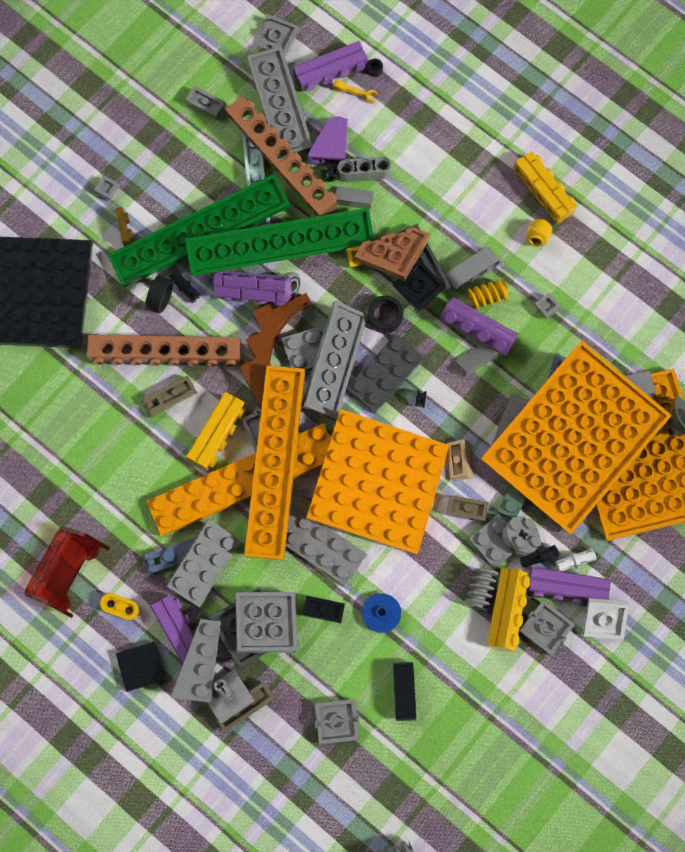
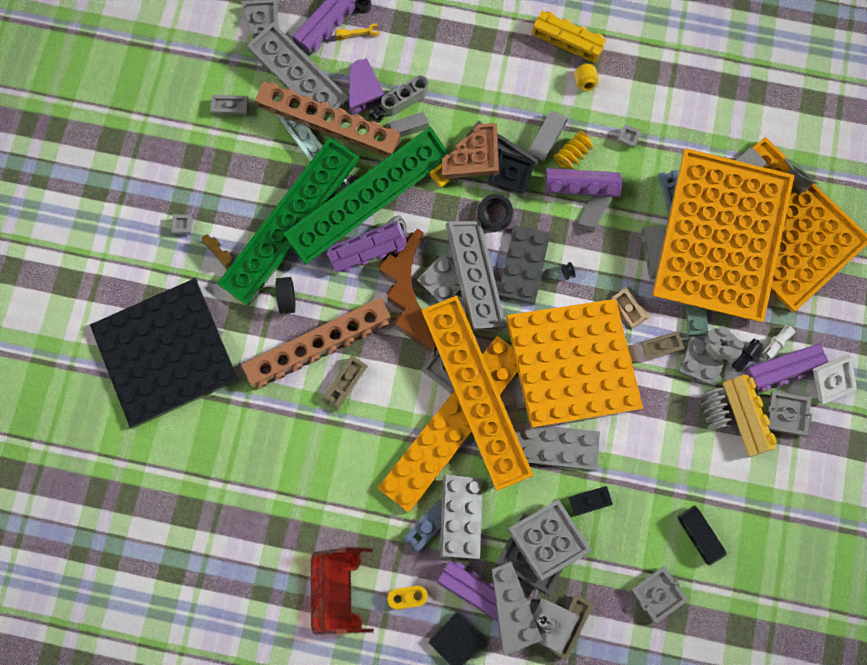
camera: 30 degrees left, 0 degrees up
black axle [169,270,201,303] -> none
yellow brick [186,392,246,471] -> none
blue plate [362,593,401,633] -> none

